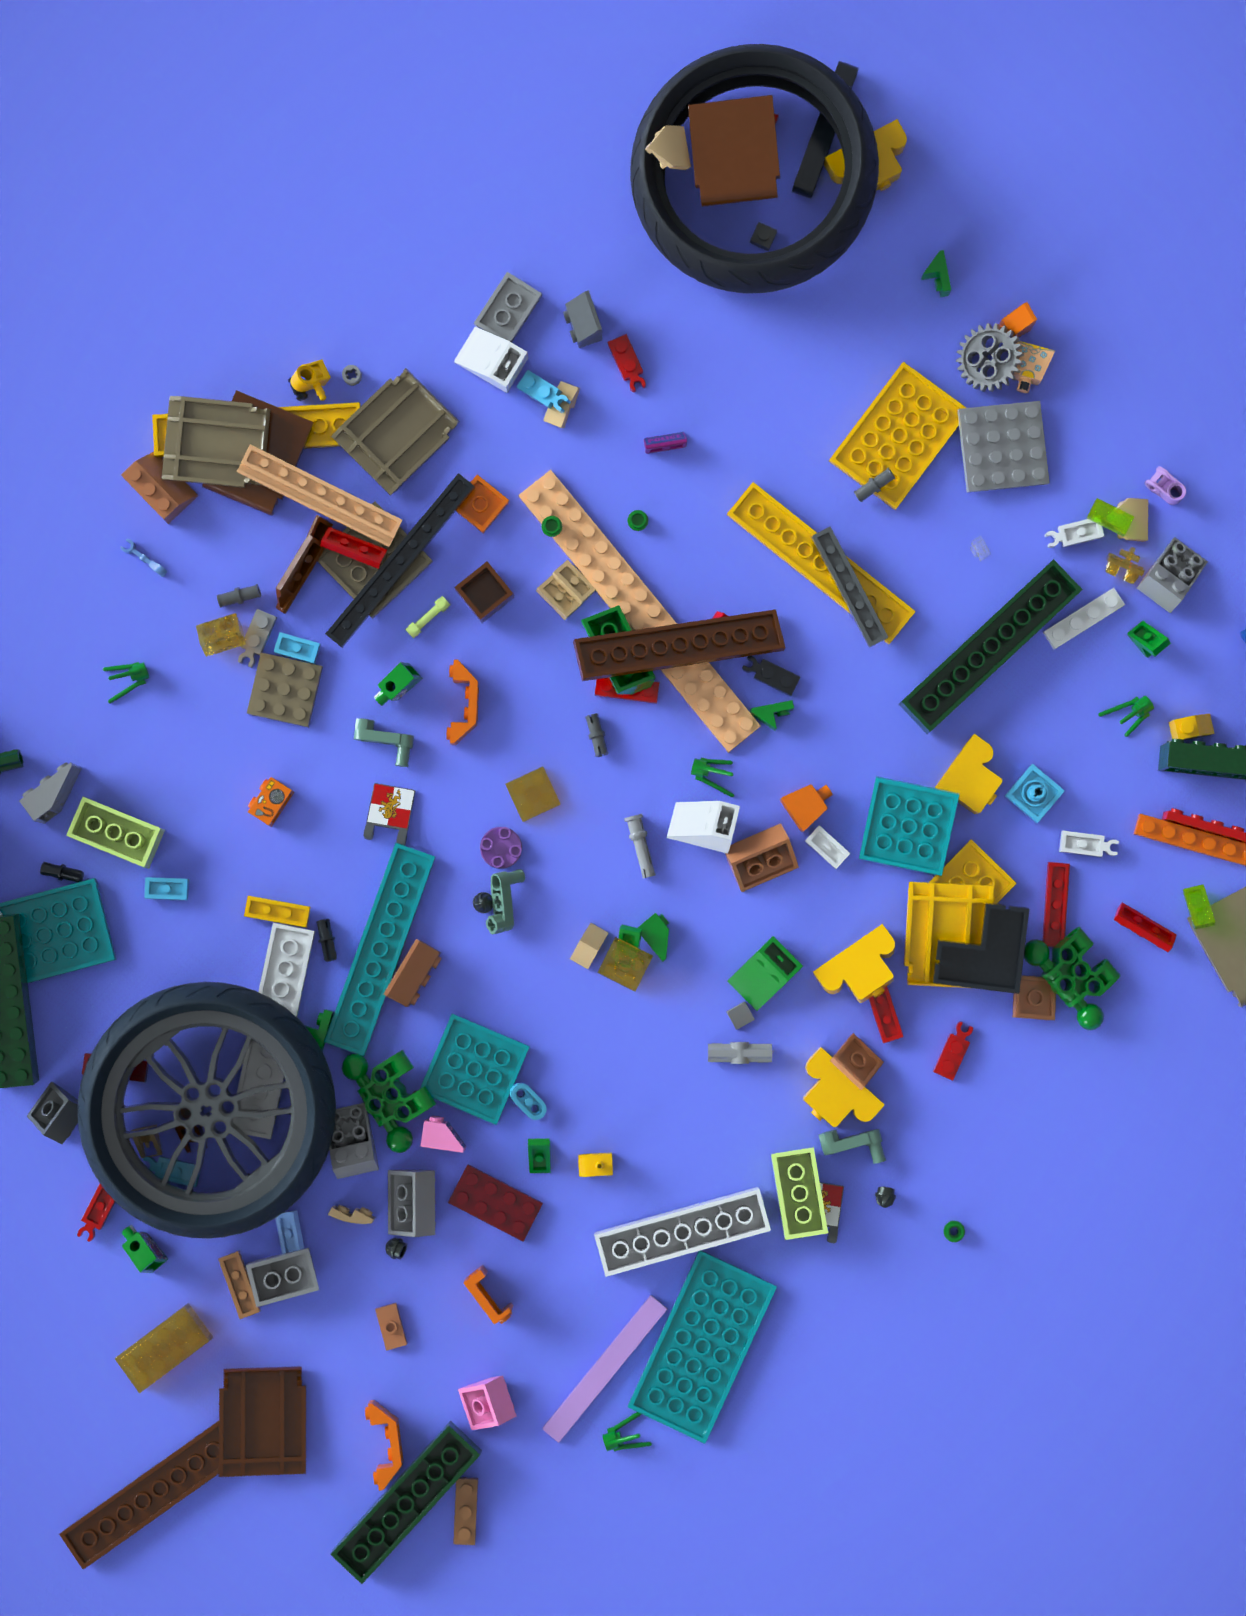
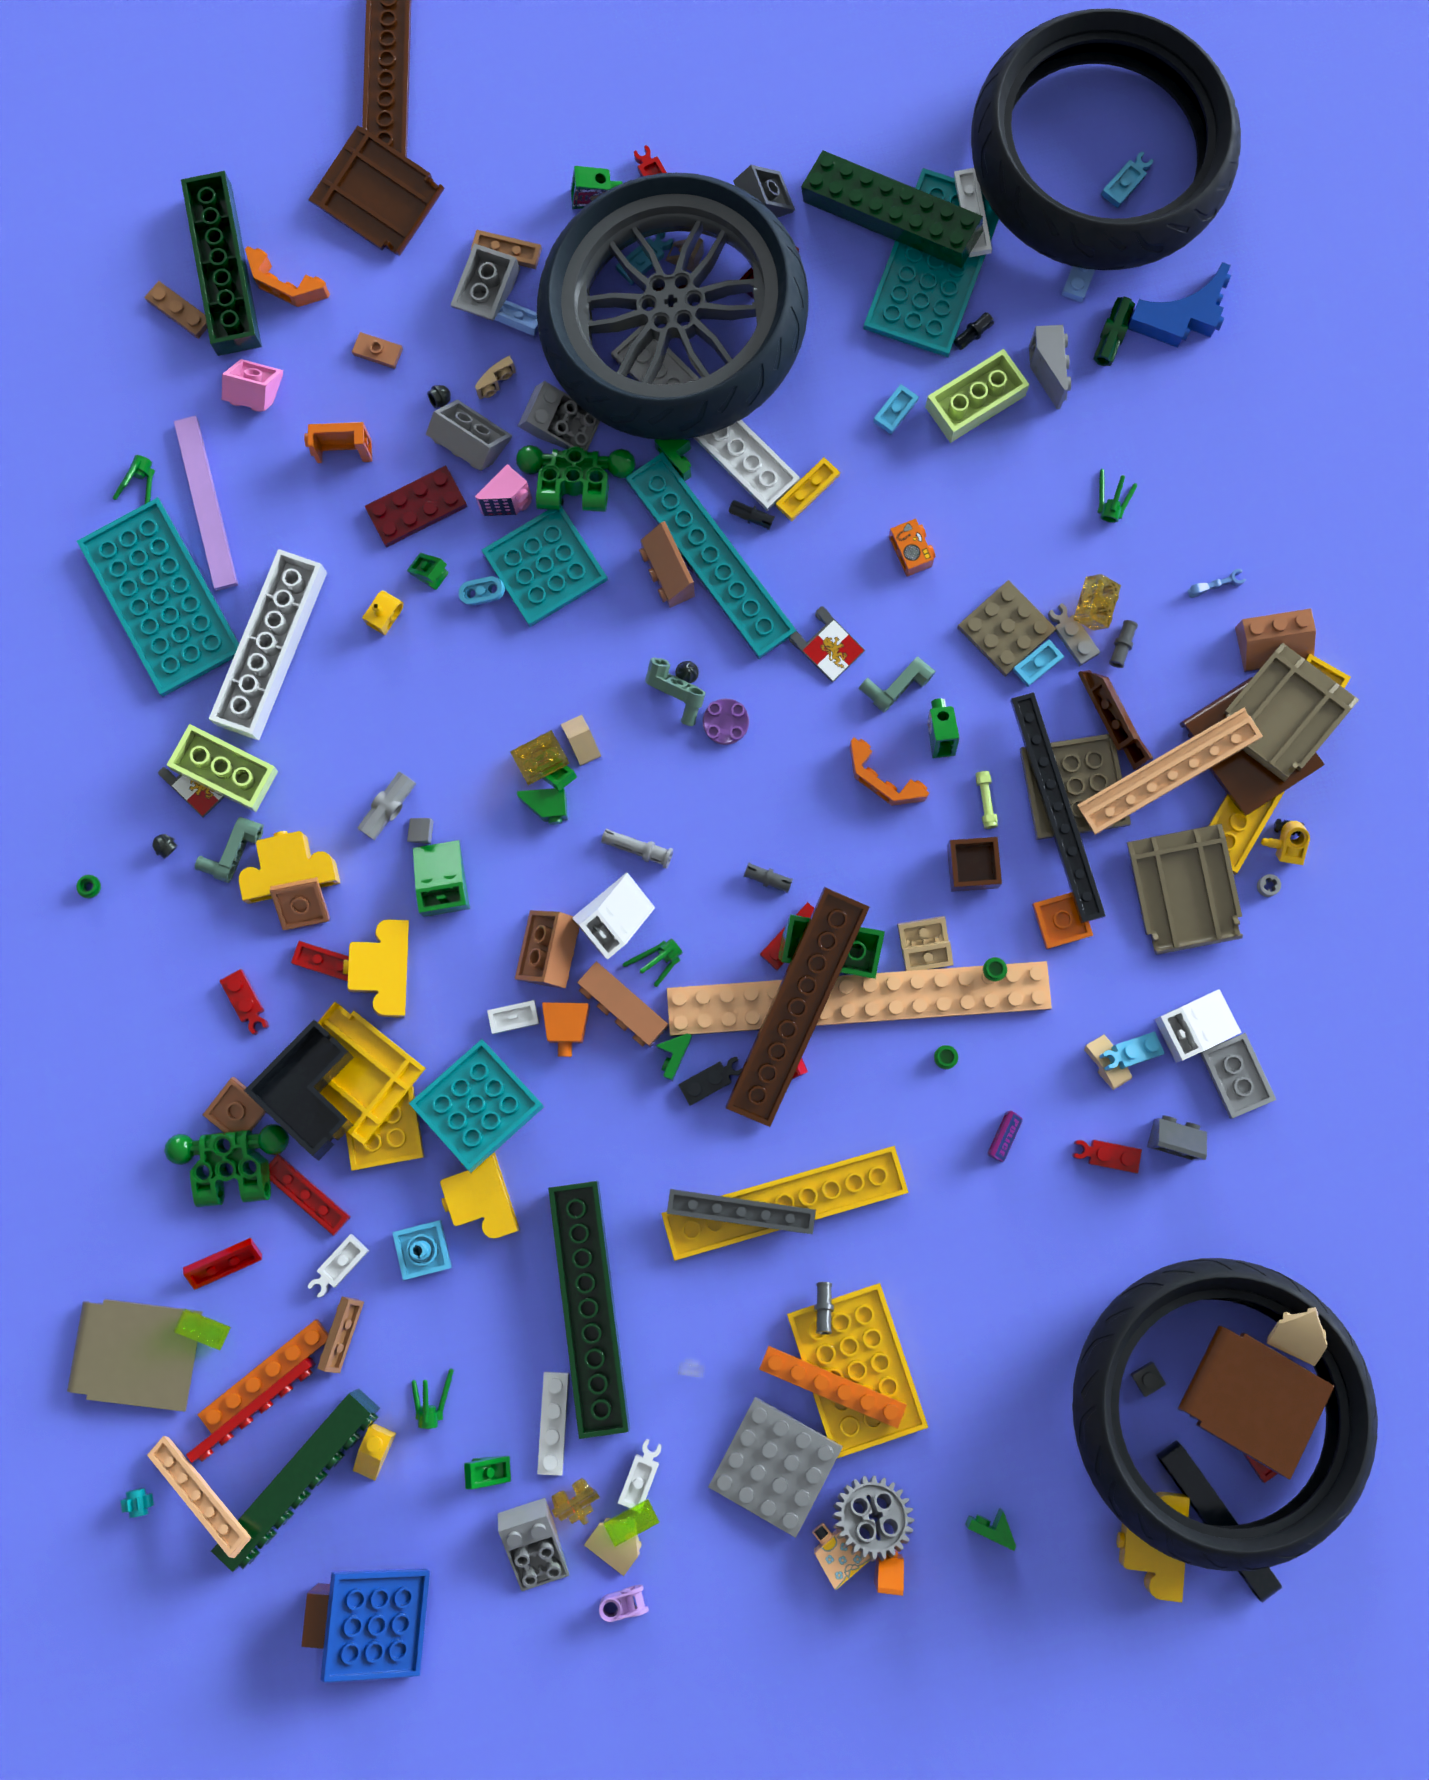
camera: 130 degrees right, 5 degrees down
clear yellow brick [114,1303,214,1393] -> none
red plate [320,527,387,569] -> none
clear yellow plate [505,767,561,822] -> none
none -> medium nougat plate [317,1296,364,1373]
none -> nougat brick [577,961,669,1047]
none -> orange plate [759,1345,907,1429]

